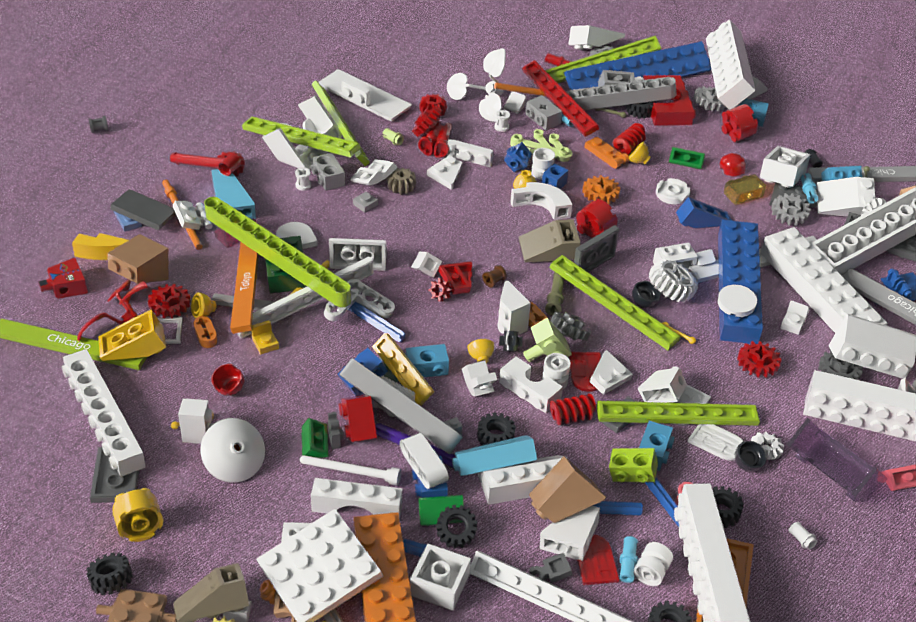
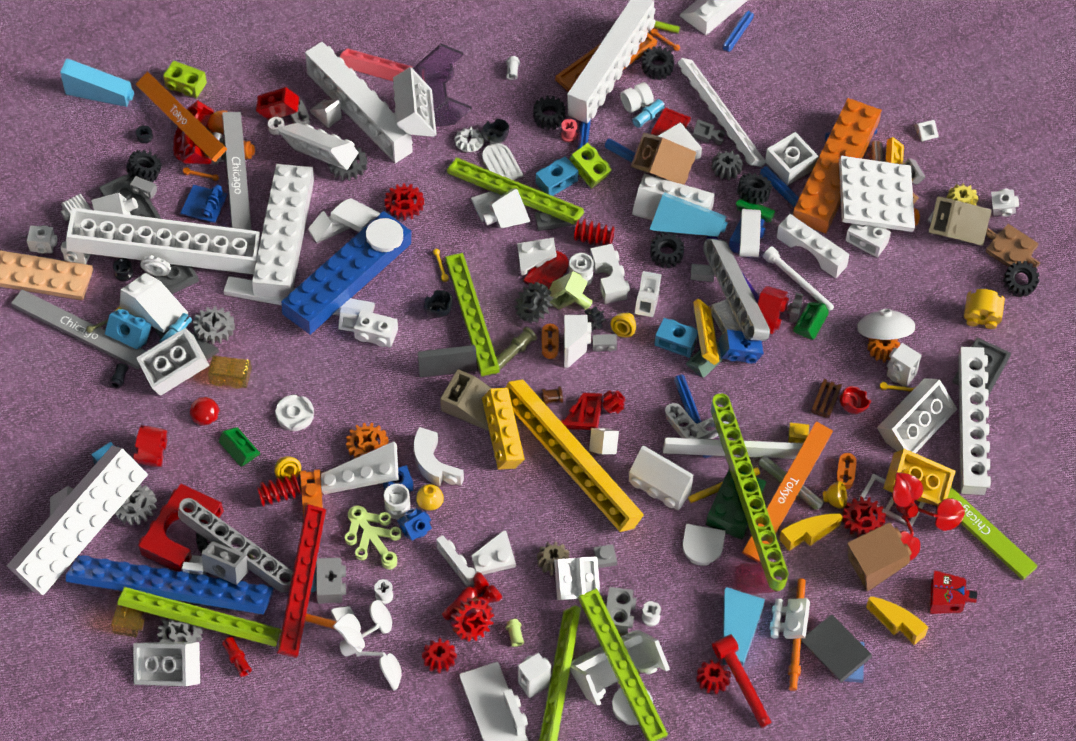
camera: 145 degrees left, 15 degrees up
red brick [576,199,618,239] -> none
white gear [649,259,698,302] -> none
blue slope [676,197,732,228] -> none
none -> white wing [321,442,398,495]
none -> white slope [331,198,380,232]
none -> white slope [393,67,436,137]
none -> yellow brick [482,388,525,470]
none -> yellow brick [505,380,644,532]
none -> white brick [518,653,551,698]
none -> light grey piece [592,334,617,352]
none -> dark grey gear [711,149,743,181]
none -> yellow slope [779,513,842,551]
none -> reddish brown tile [811,379,842,419]
none -> white slope [877,378,957,453]

